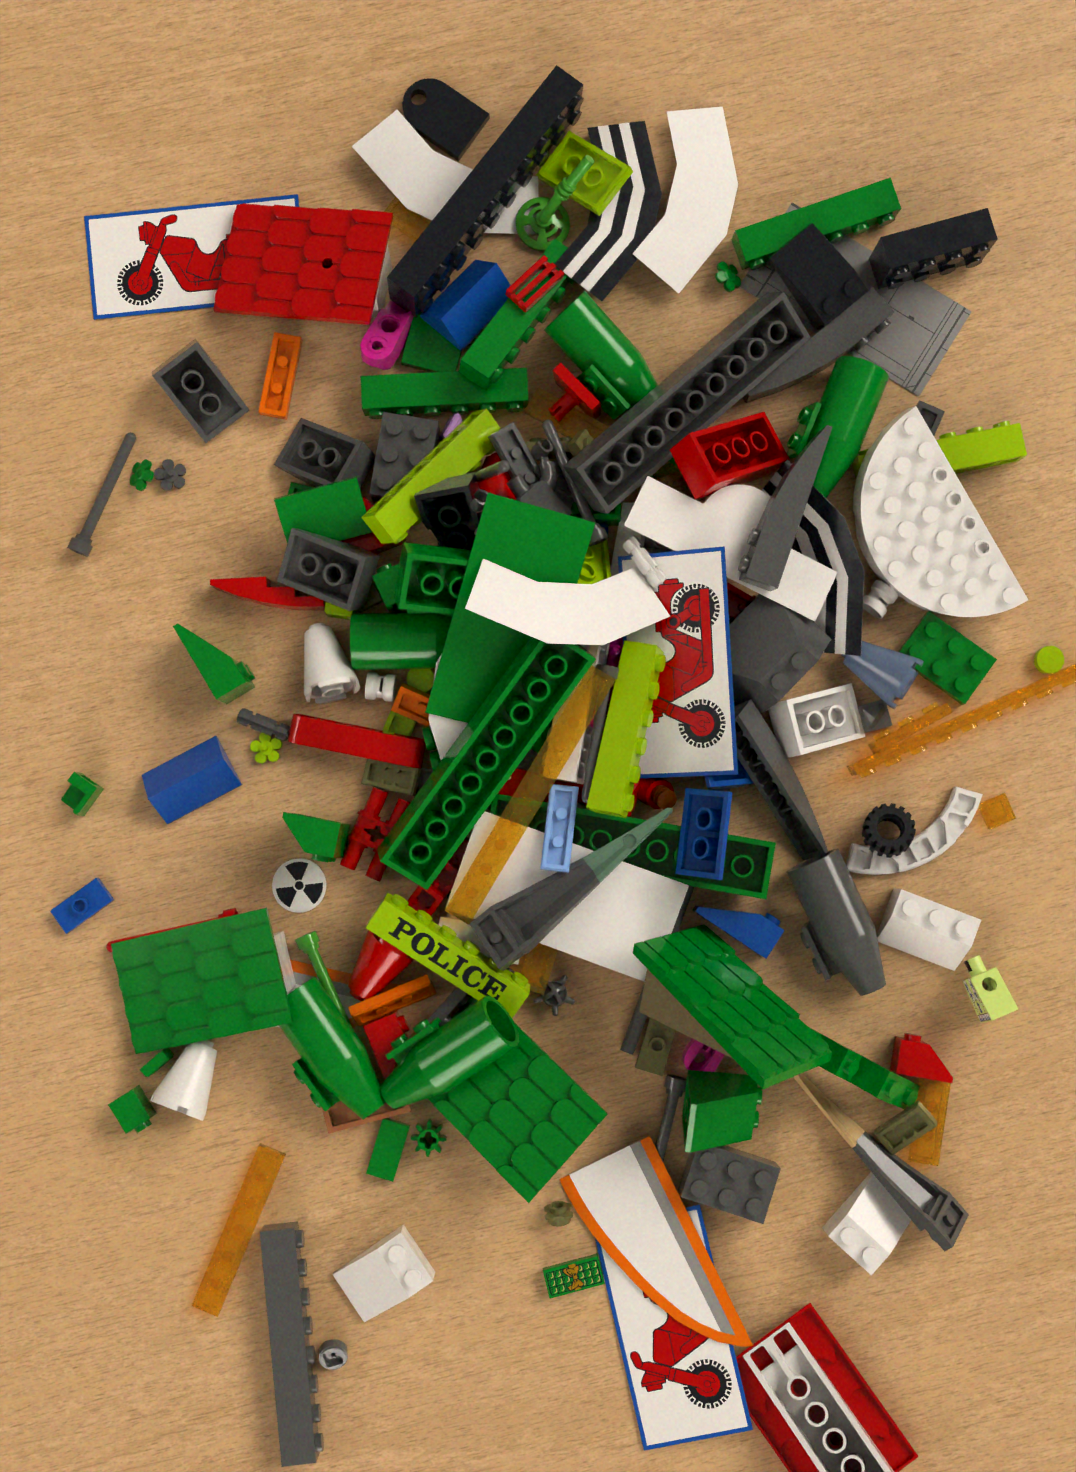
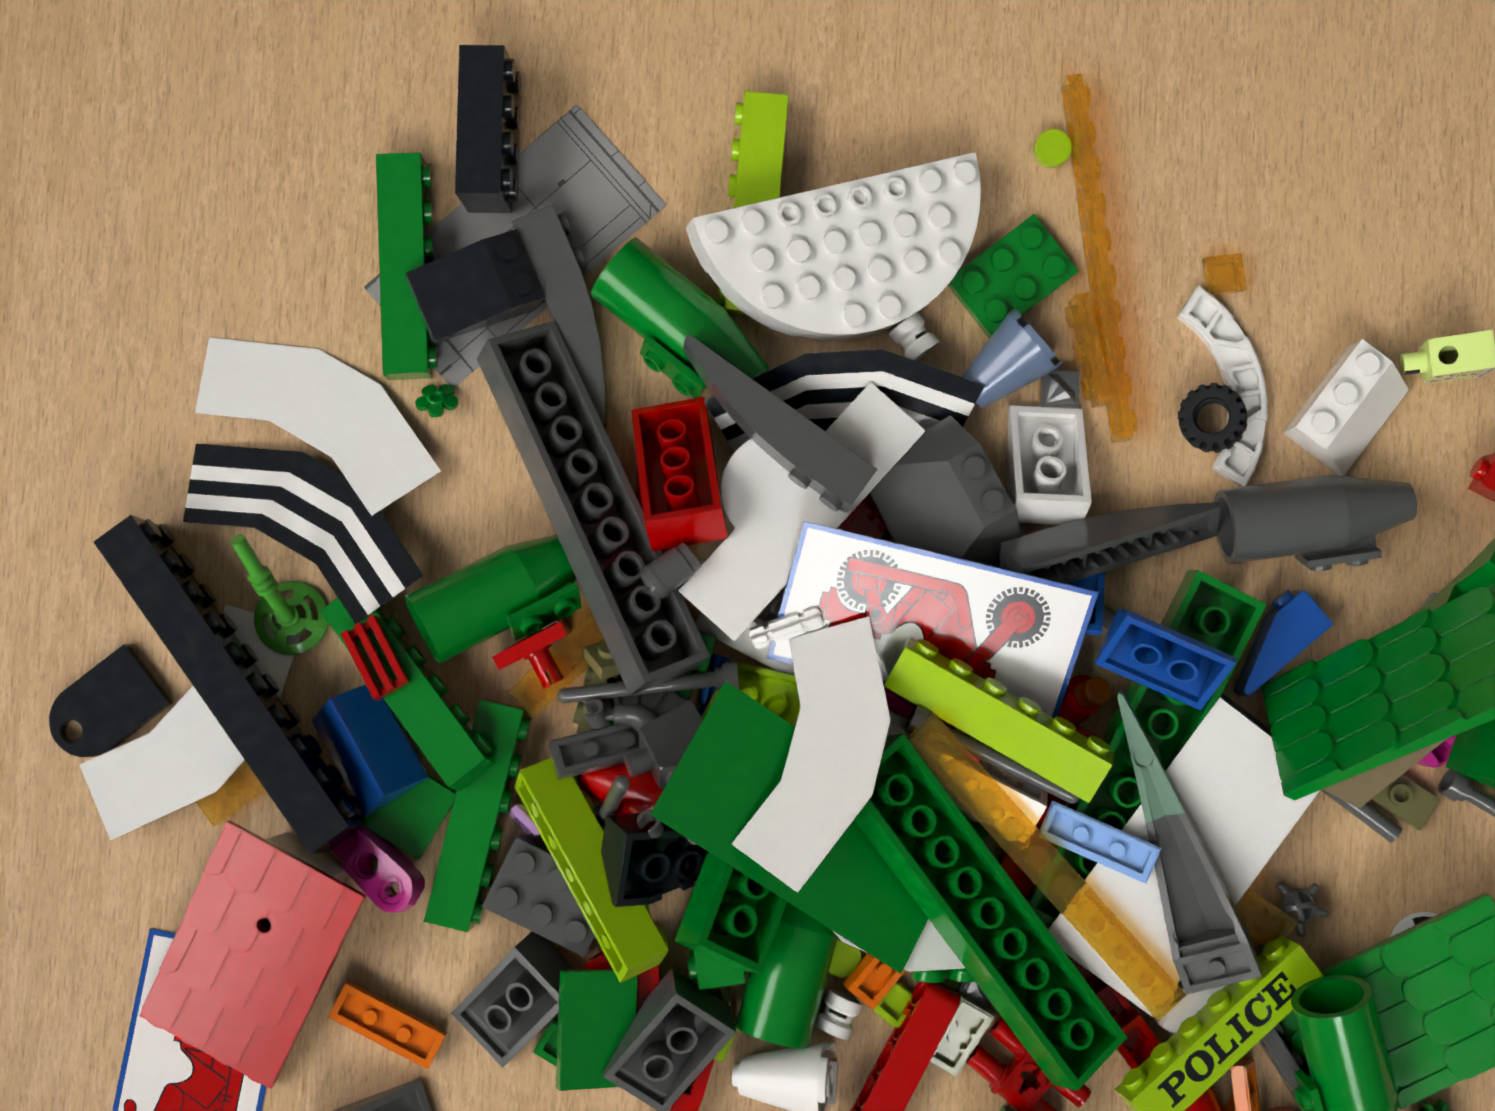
camera: 70 degrees left, 0 degrees up
lime tile [536,131,633,216] -> none
dark grey plate [916,400,945,436] -> none
none -> dark grey piece [639,542,701,599]

